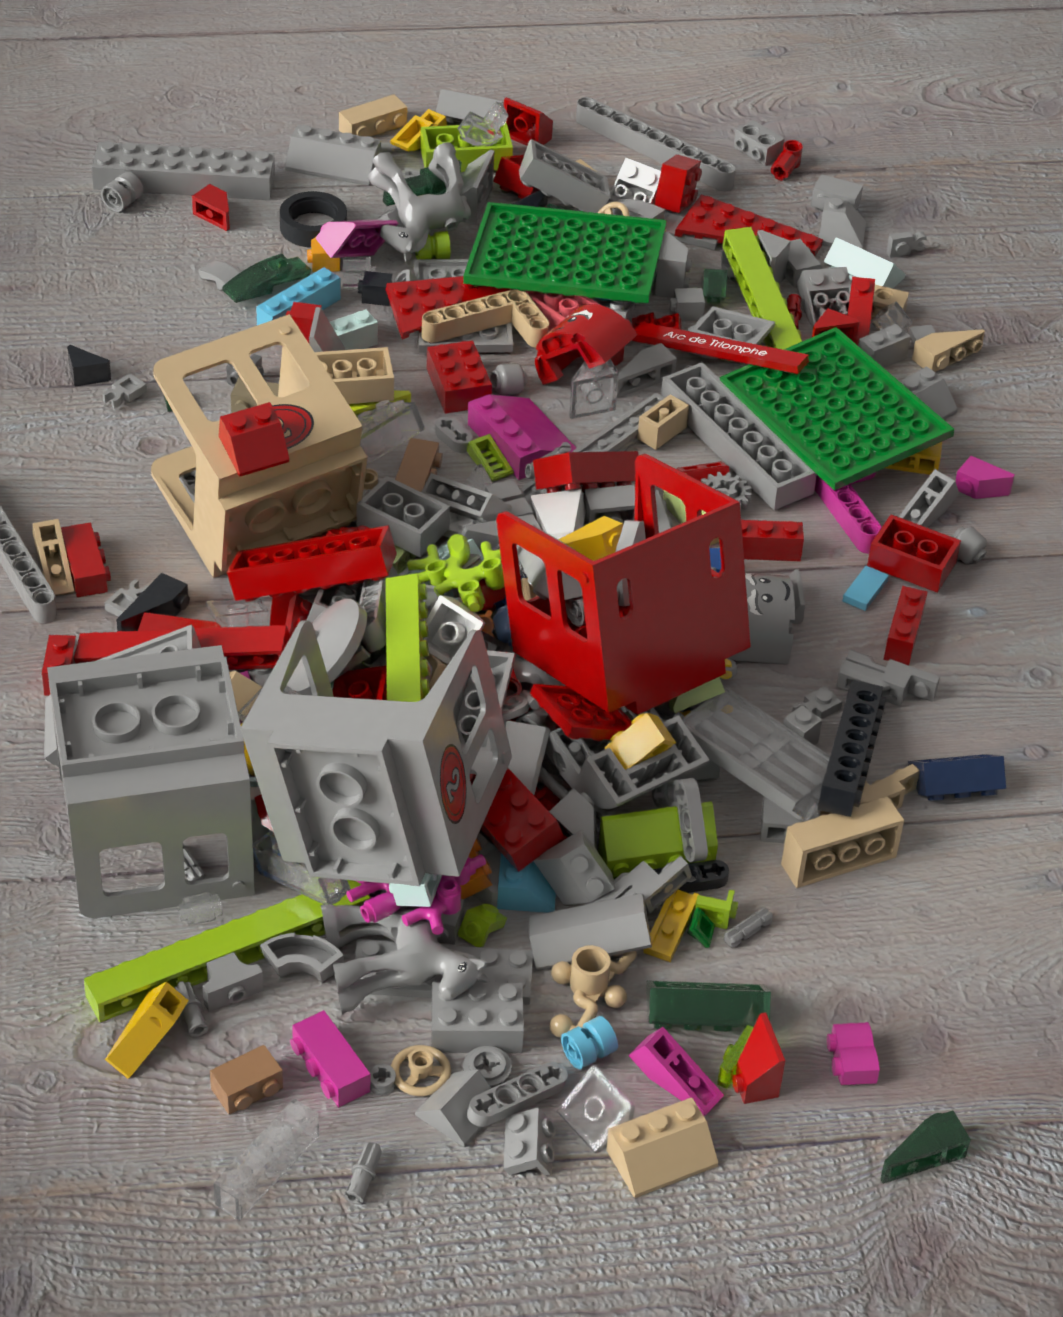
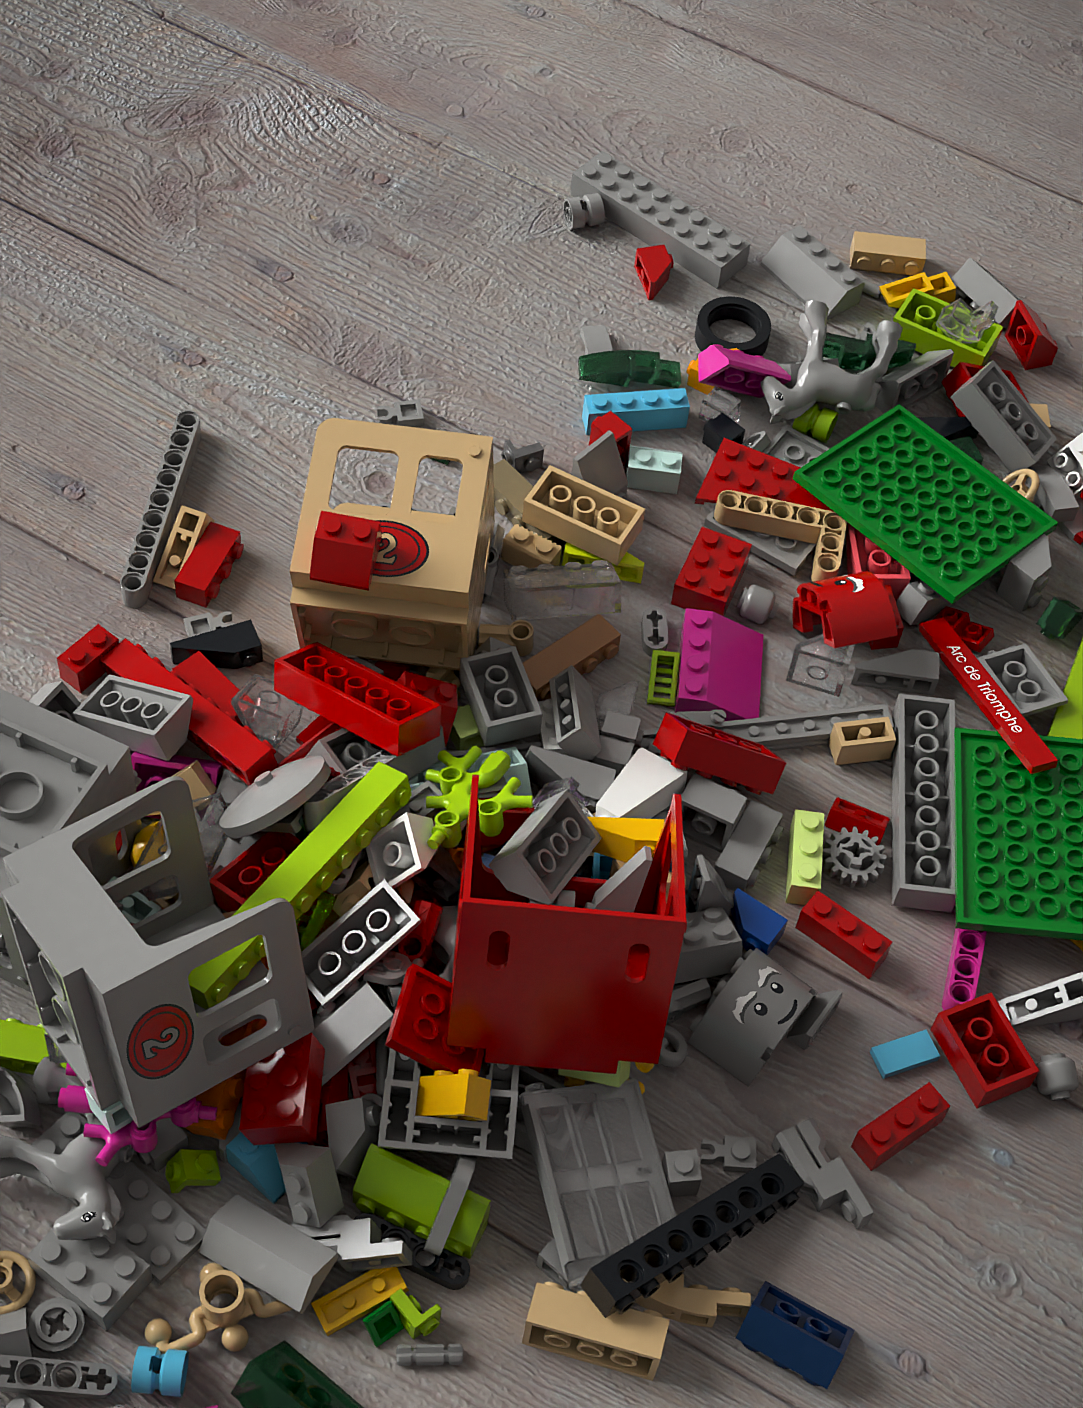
camera: 35 degrees right, 10 degrees up
black slope [67,345,111,386] -> none
light grey brick [670,288,705,321] -> none

